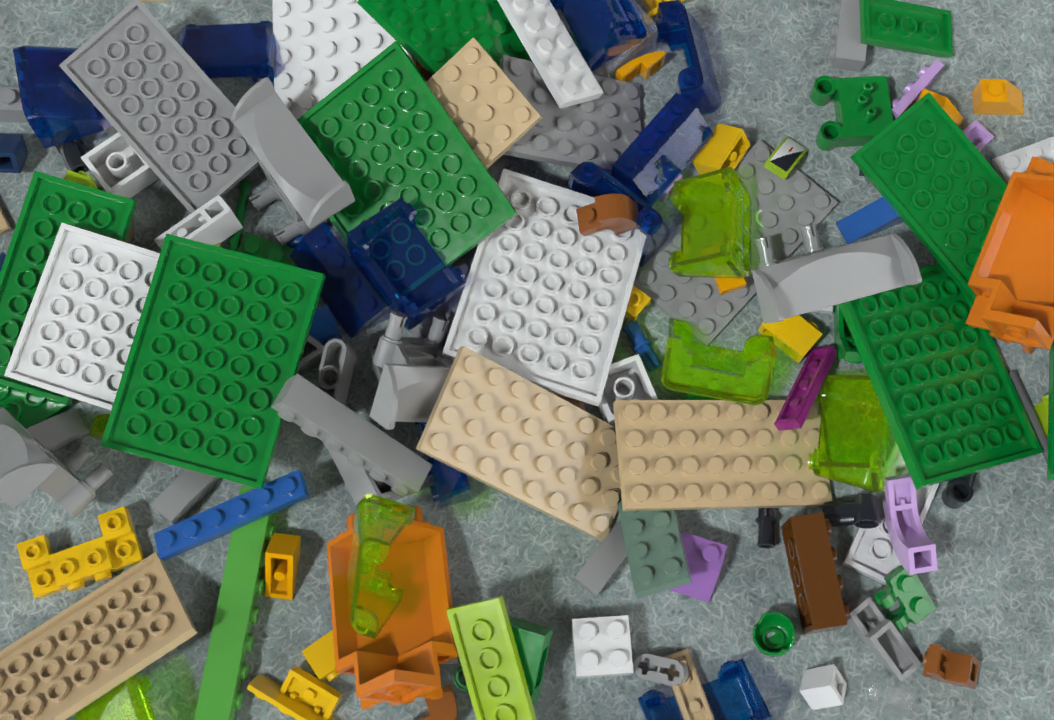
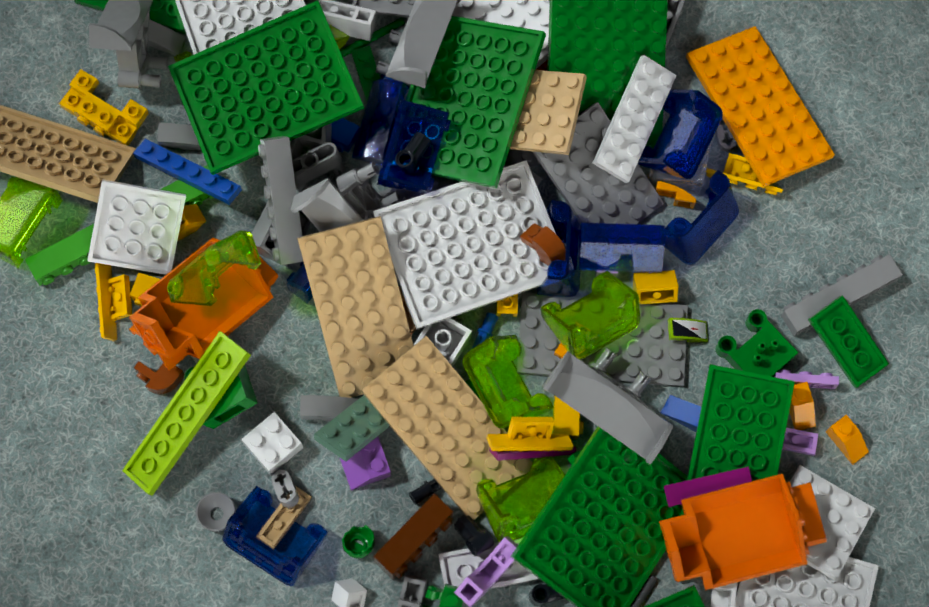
camera: 50 degrees right, 0 degrees up
none -> white plate [87,179,186,275]
none -> black piece [395,131,432,175]
none -> yellow bracket [487,417,573,452]
none -> magenta tile [663,467,752,507]

